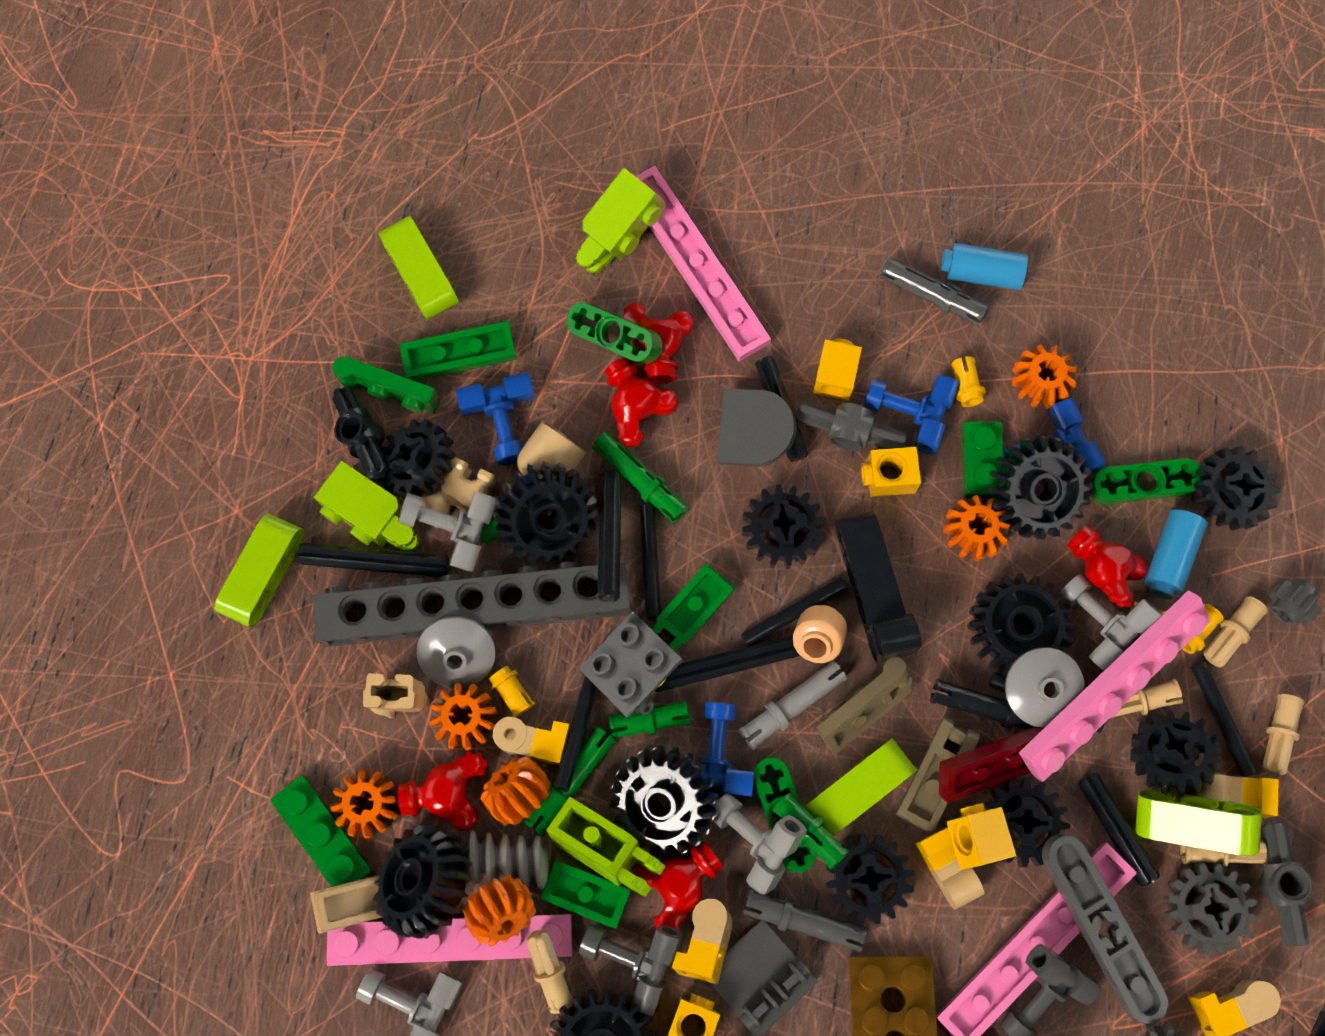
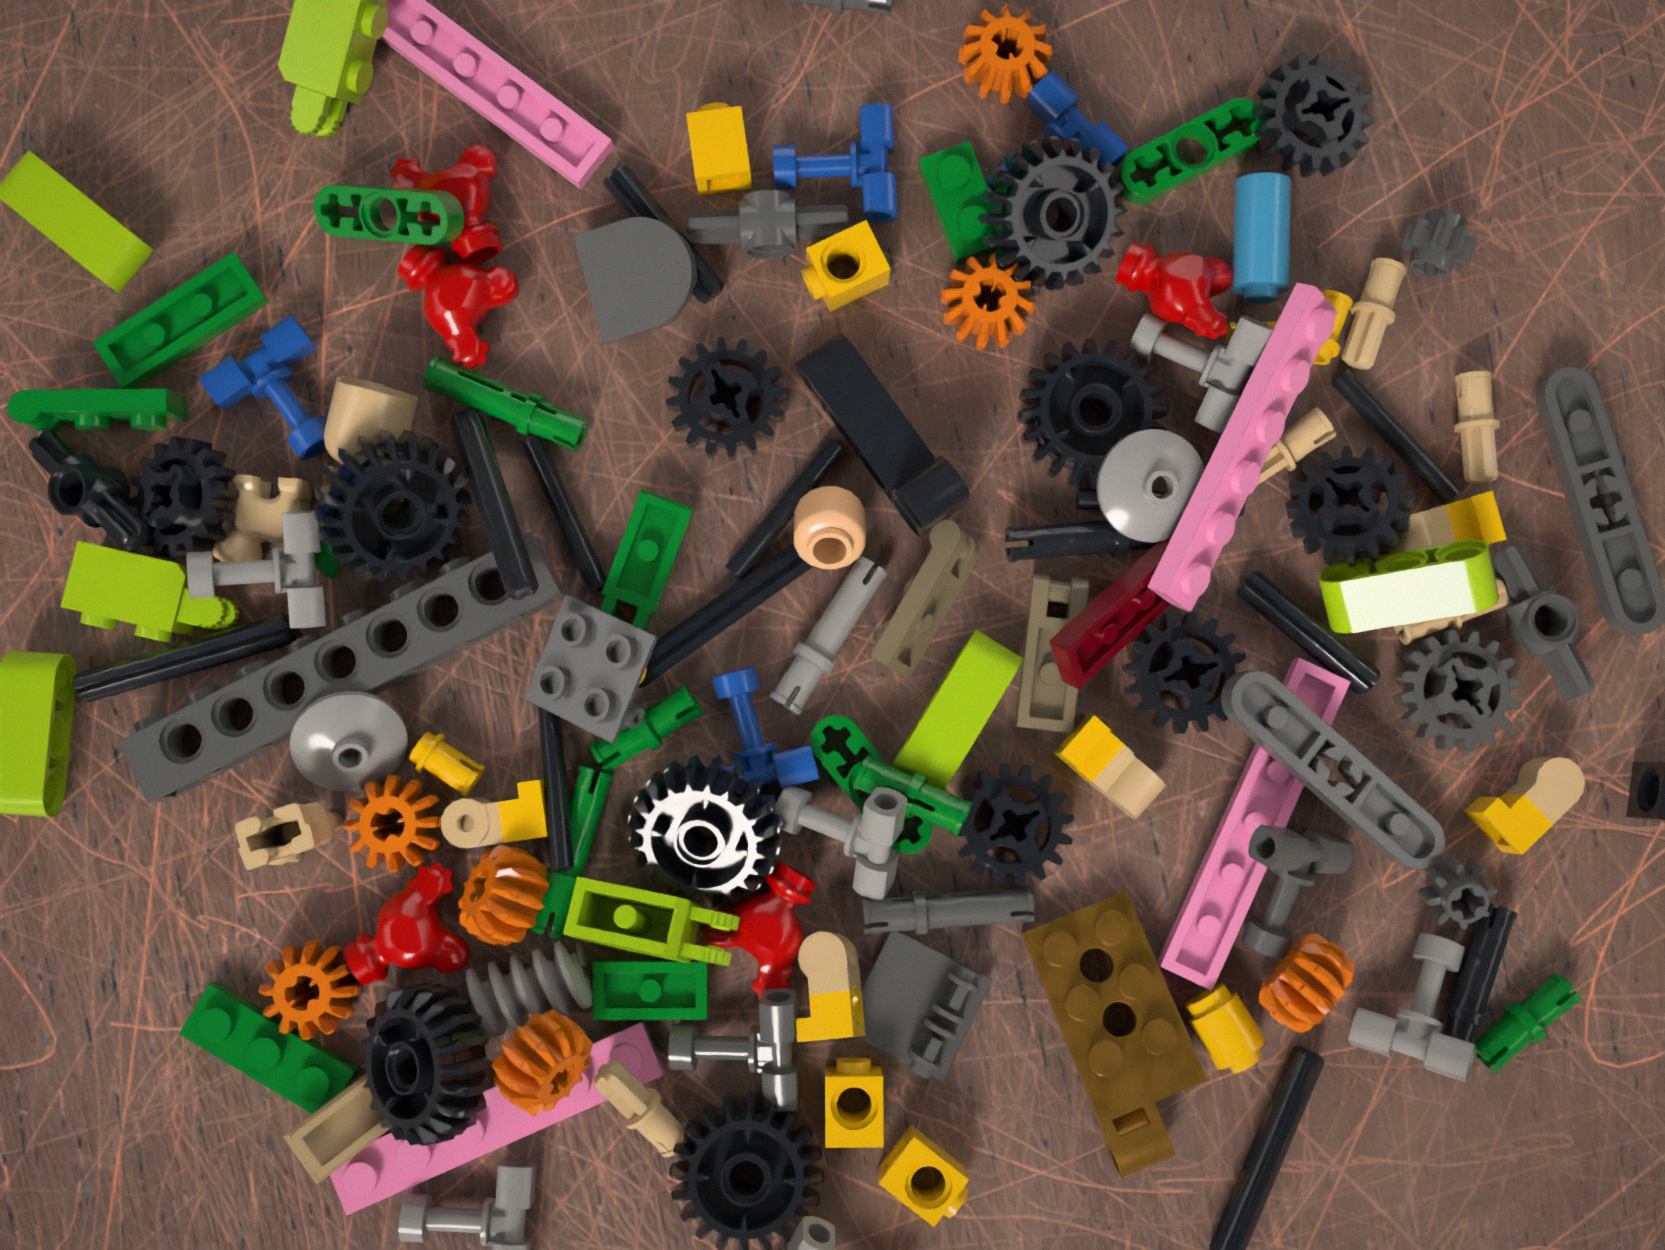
camera: 30 degrees left, 10 degrees up
yellow brick [946,803,1016,870] -> none
yellow pin [951,356,986,407] -> none

